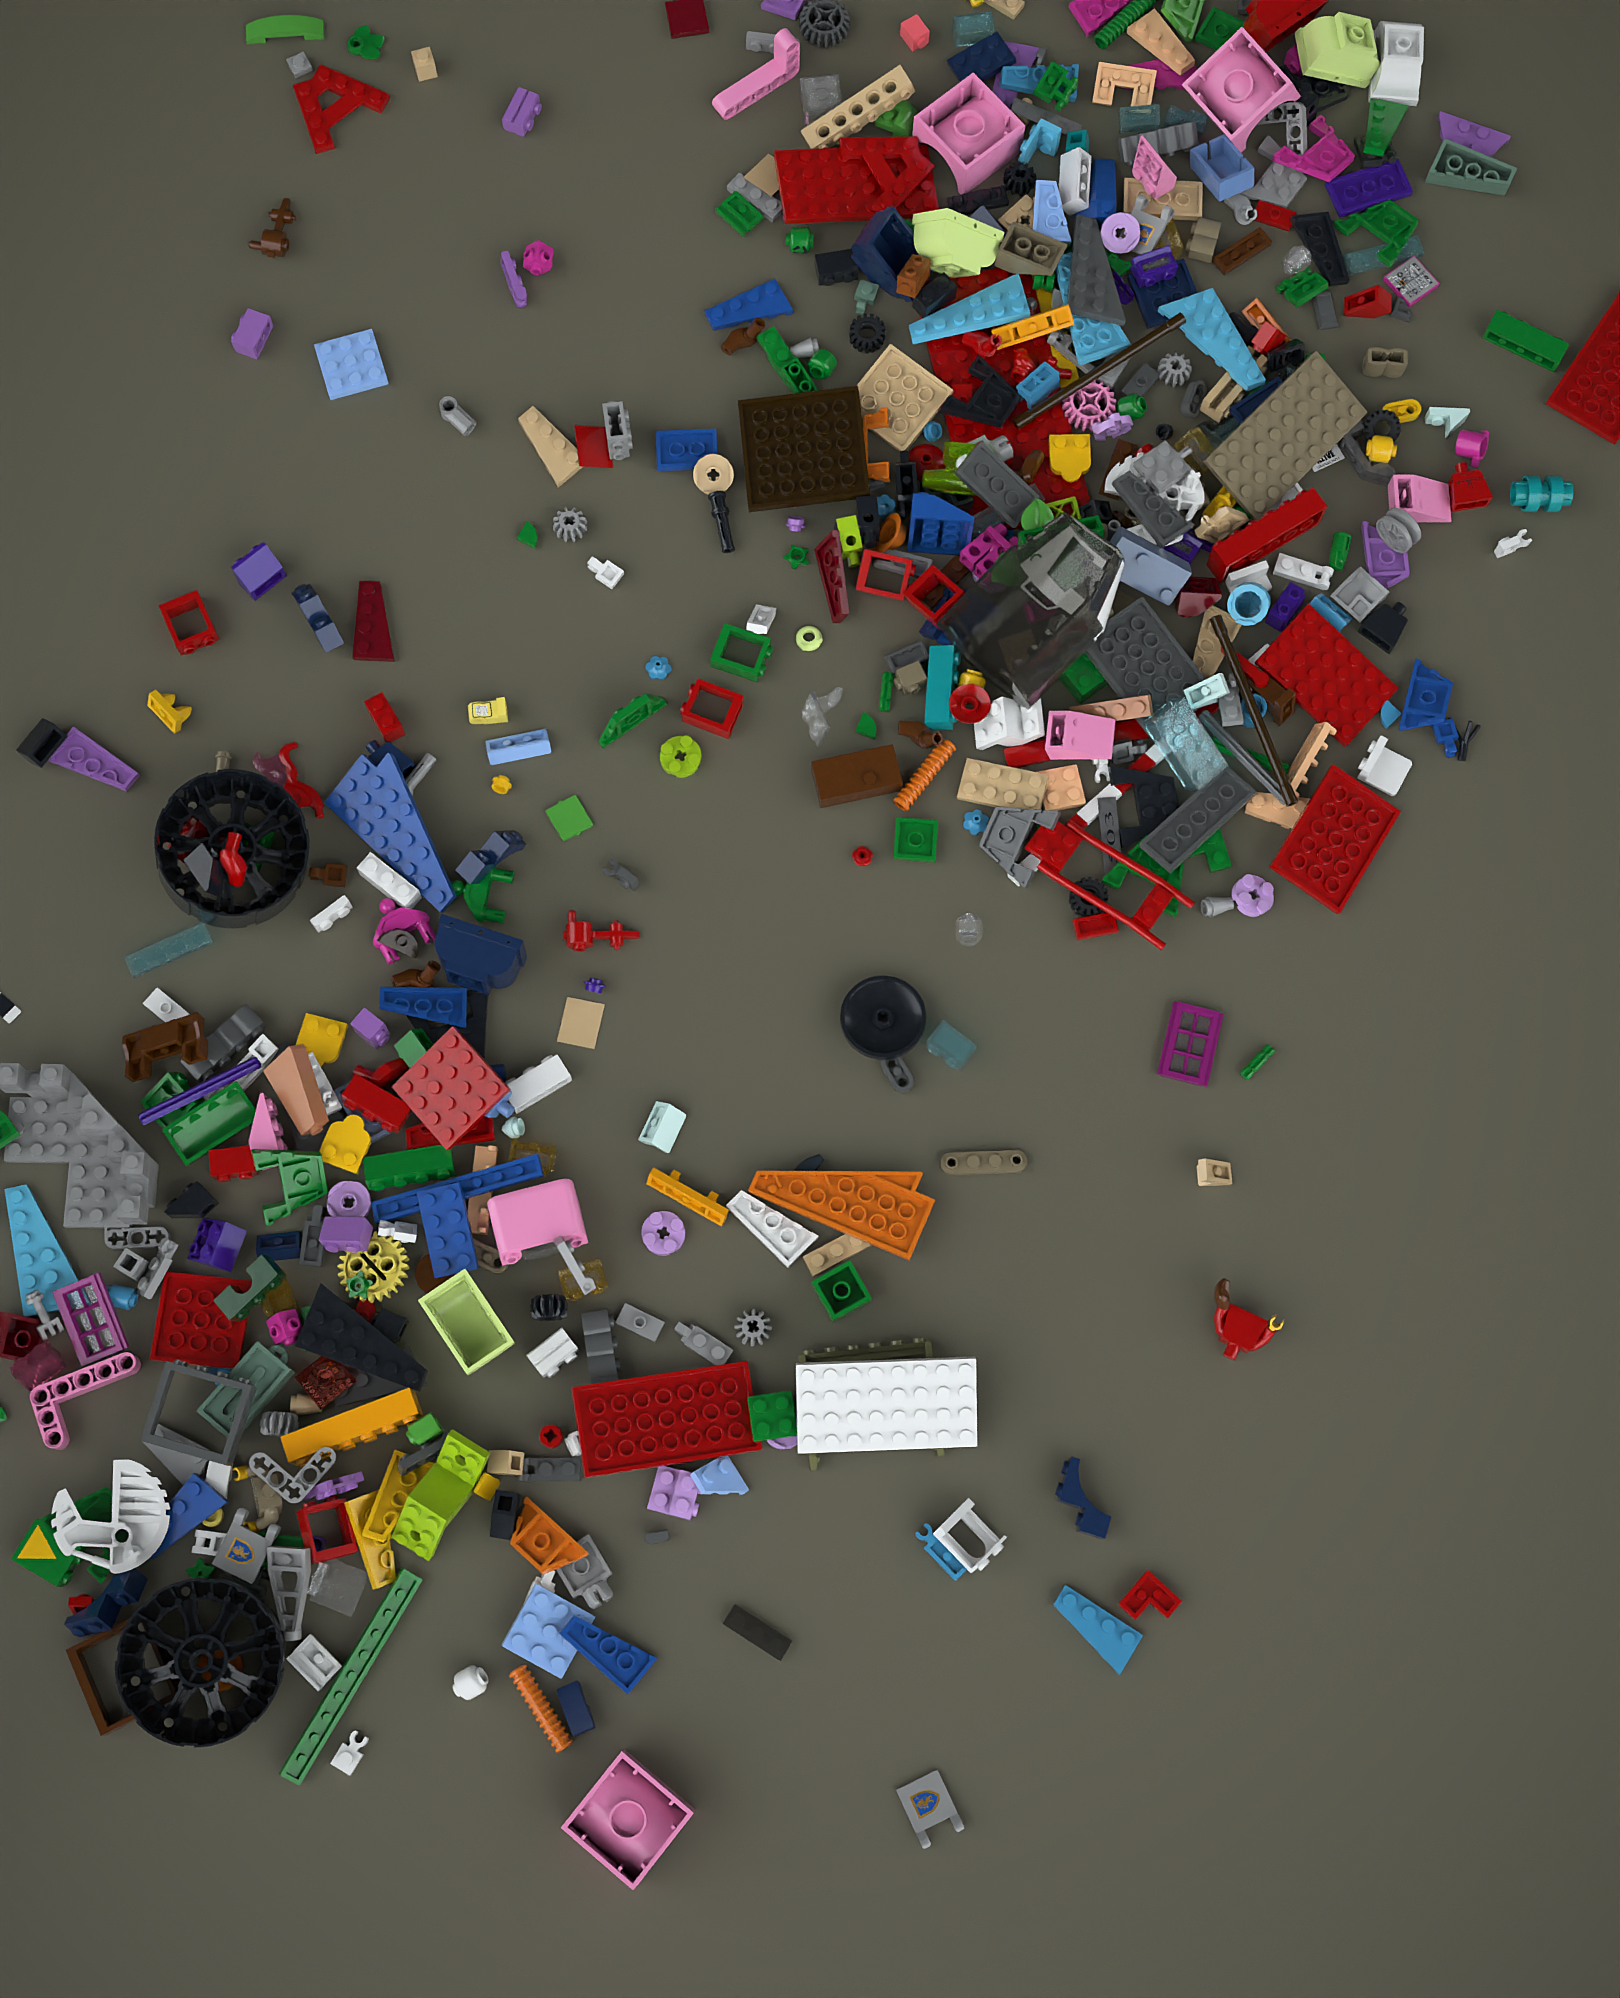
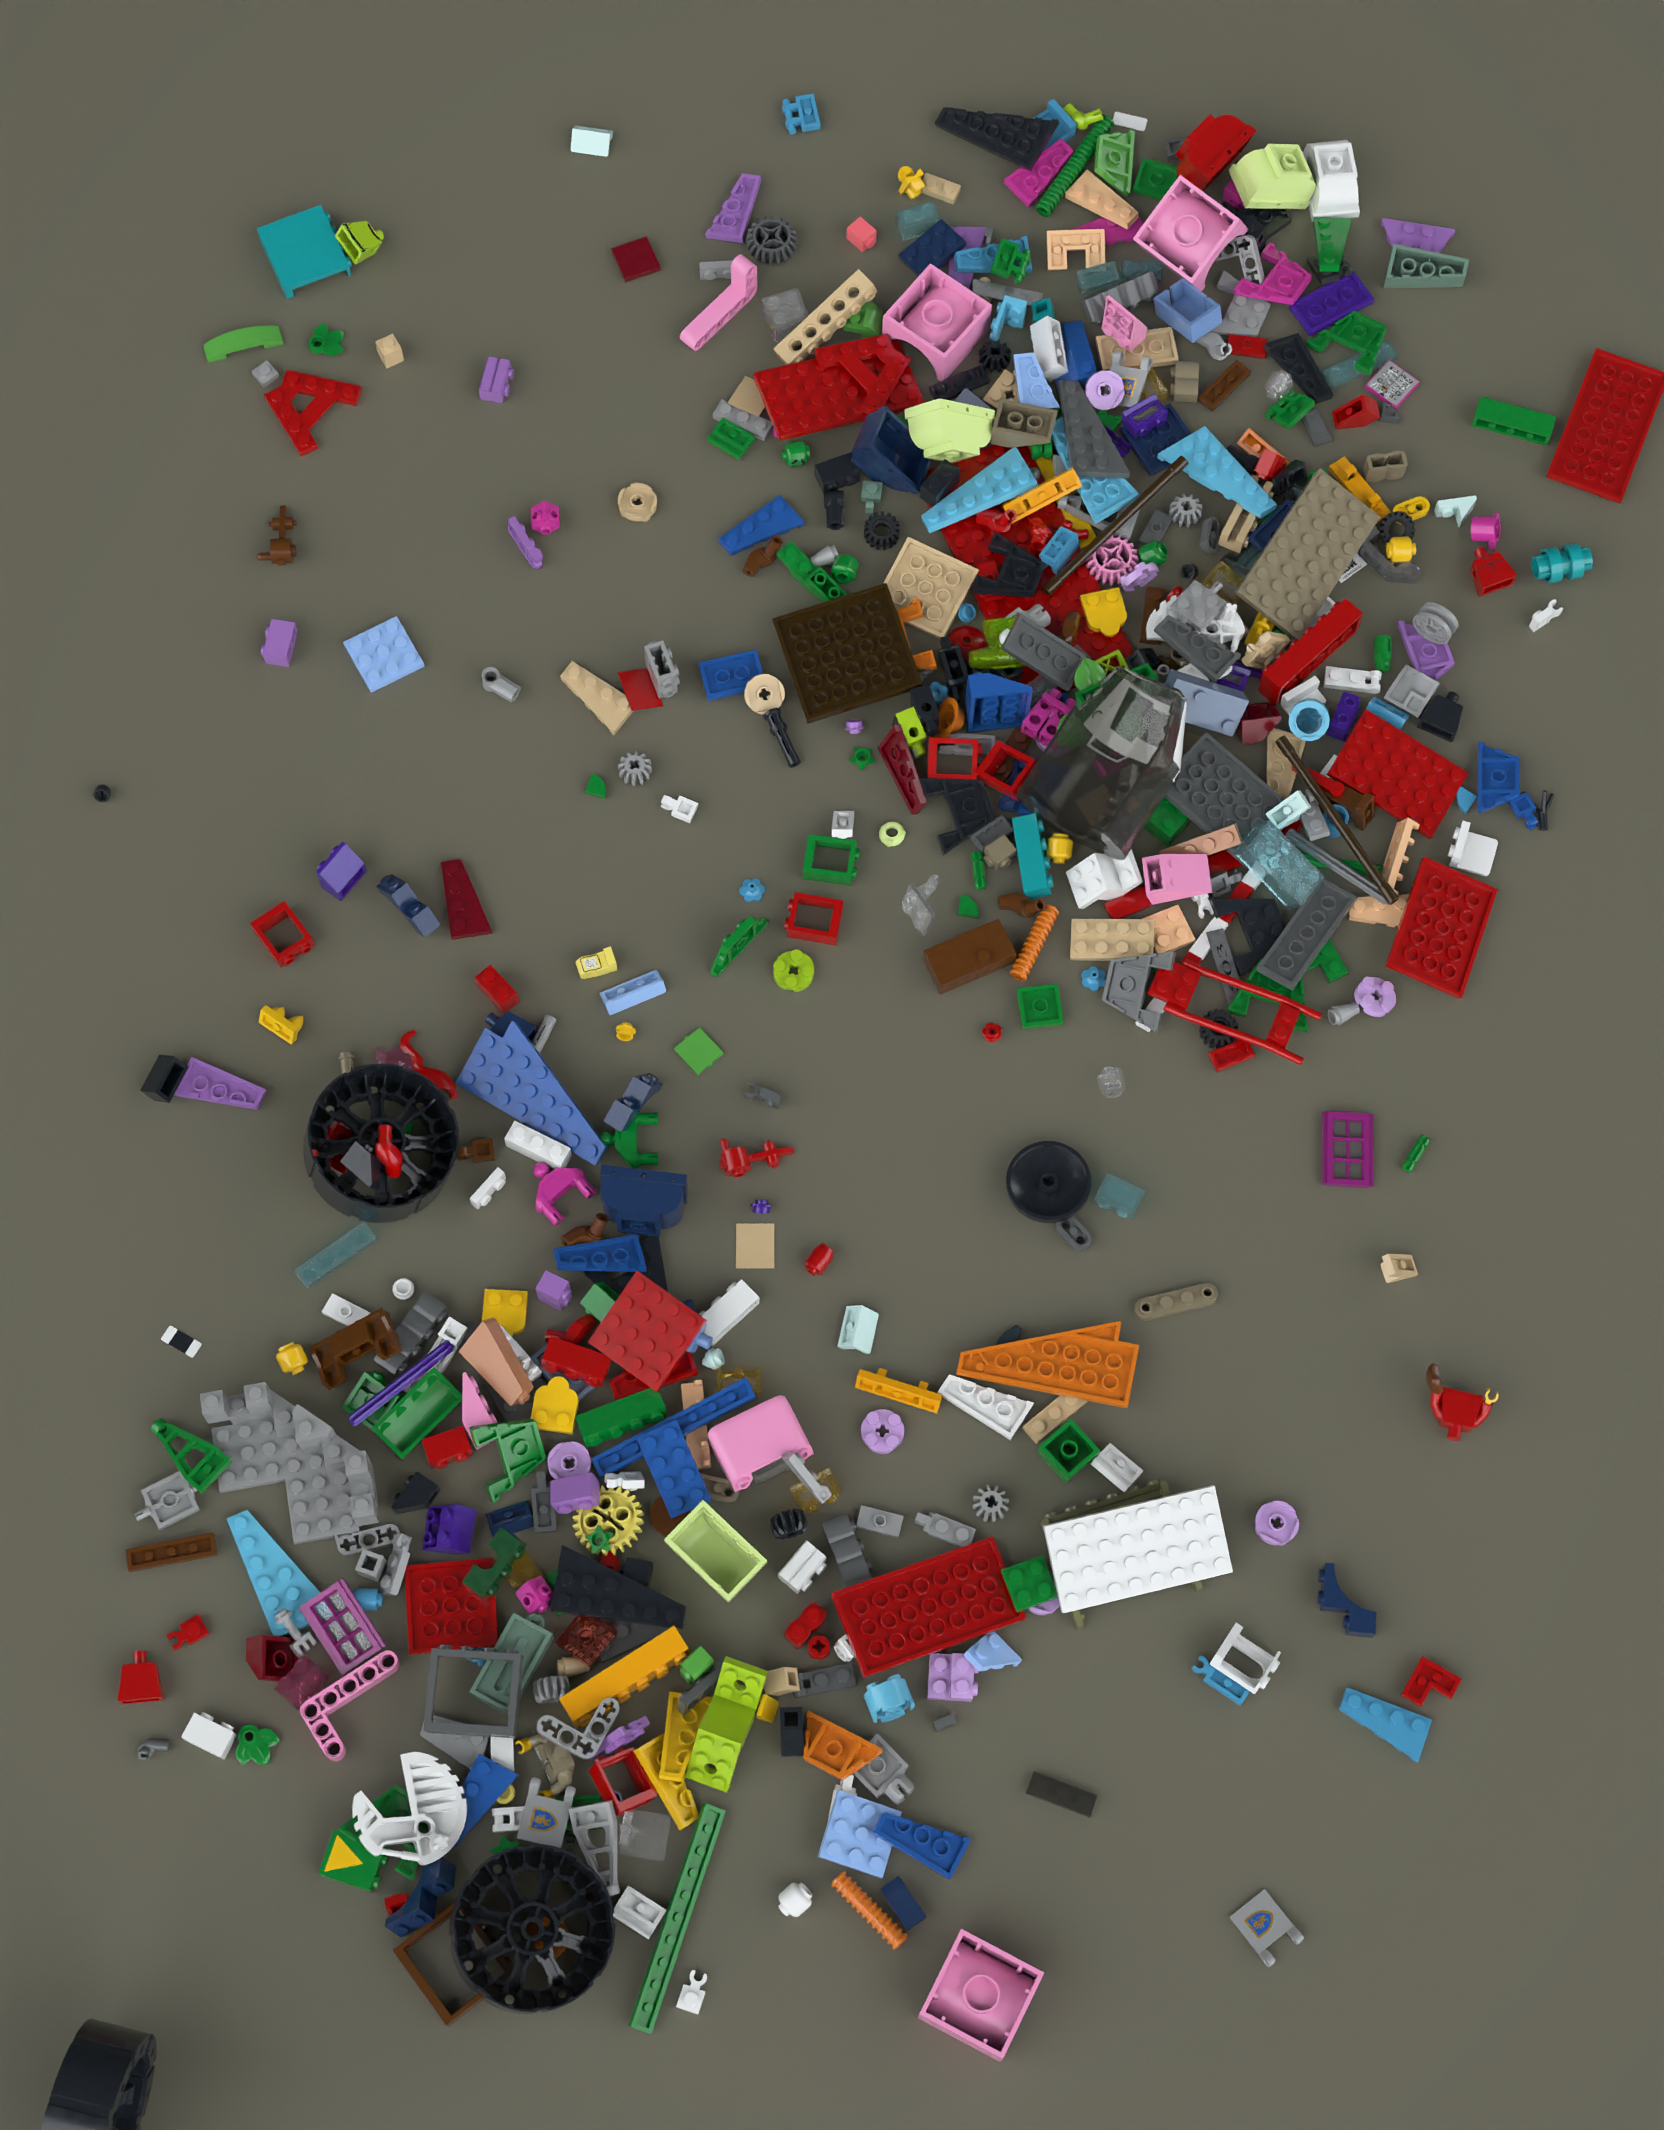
camera: 10 degrees left, 5 degrees down
plate [377,928,418,959] -> none
dark orange brick [896,254,931,298] -> none
red dish [949,684,991,724] -> none
bright pink slope [1388,475,1451,523] -> none
none -> black hinge [93,784,111,802]
none -> yellow head [276,1341,308,1375]
none -> white plate [393,1278,414,1300]
none -> tan plate [618,483,657,522]
none -> red brick [785,1602,827,1649]
none -> red brick [804,1243,834,1276]
none -> black piece [824,490,844,530]
none -> medium azure brick [864,1674,915,1723]
none -> black wing [919,778,996,856]
none -> white plate [1091,1443,1143,1492]
none -> lavender plate [1254,1501,1299,1546]
none -> light orange hinge [1328,456,1391,526]

